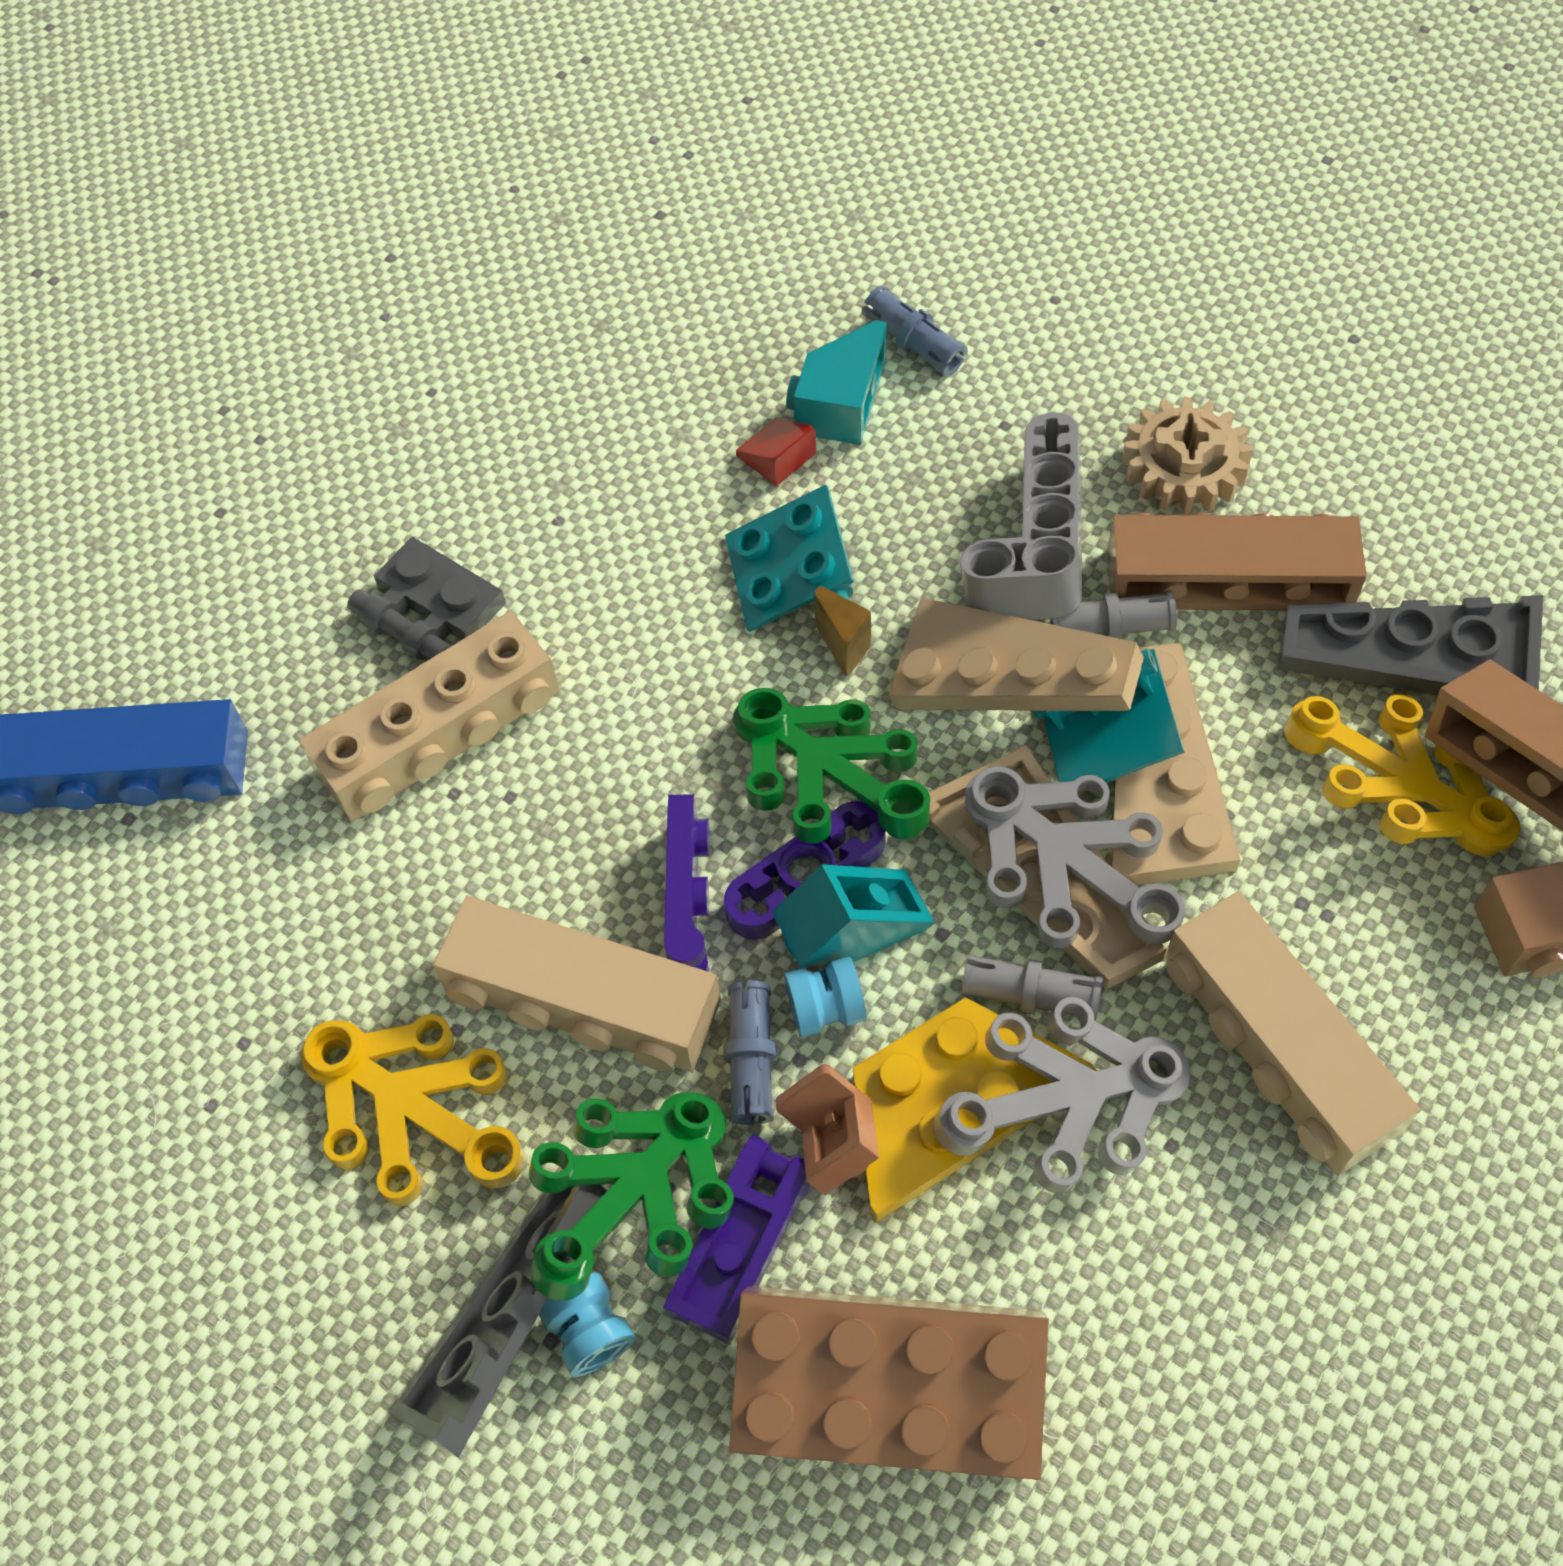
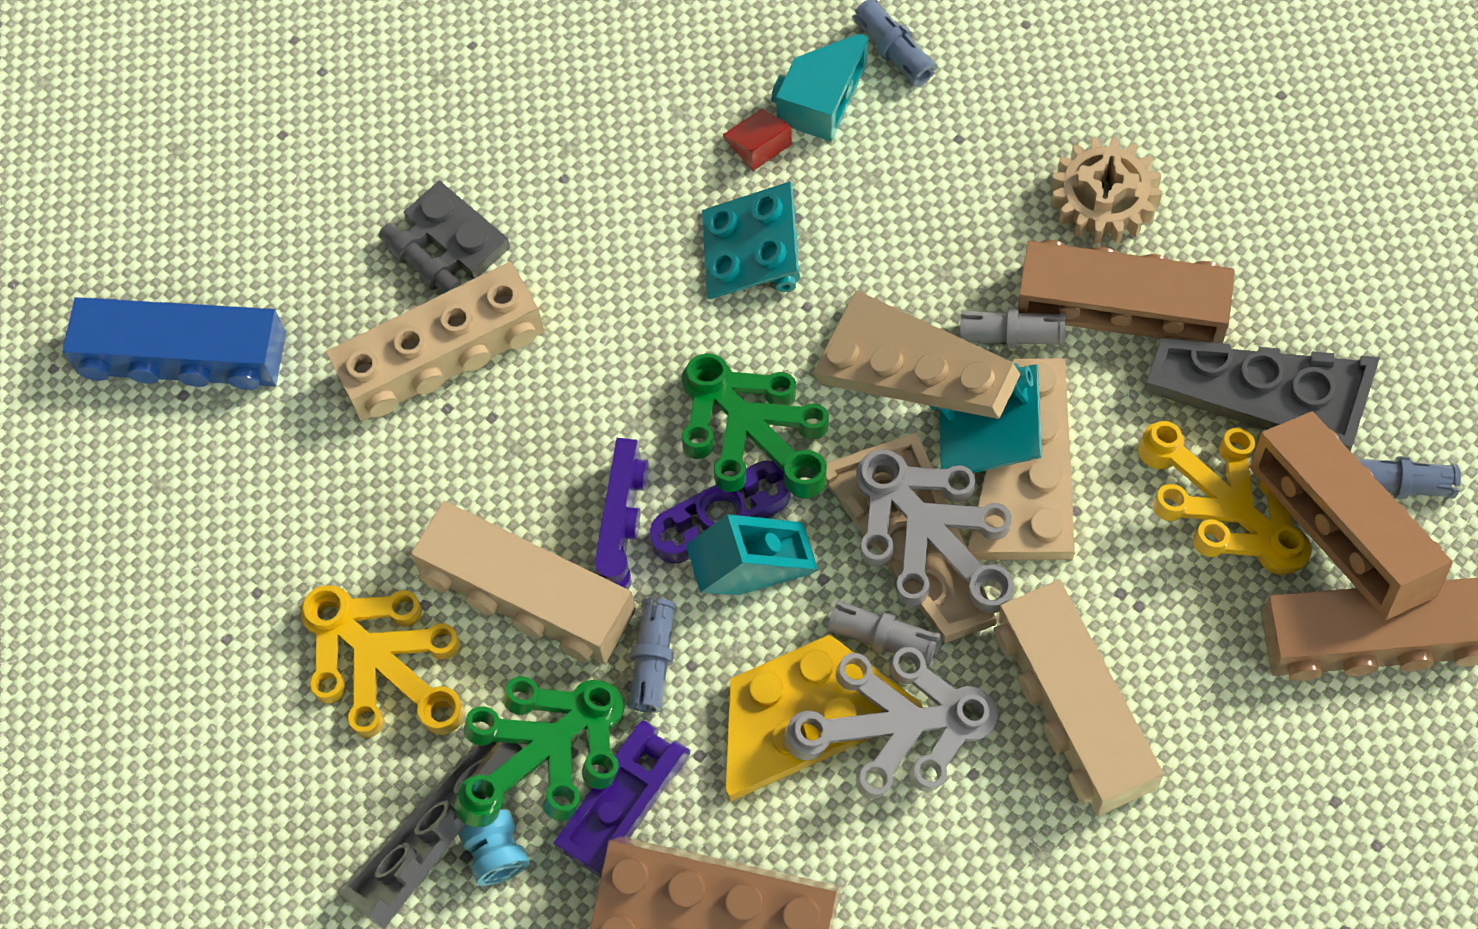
camera: 10 degrees right, 5 degrees up
nougat bracket [776,1064,879,1195] -> none
medium azure wheel [784,956,867,1038] -> none
pearl gold slope [814,586,871,676] -> none
light grey beam [960,412,1082,620] -> none

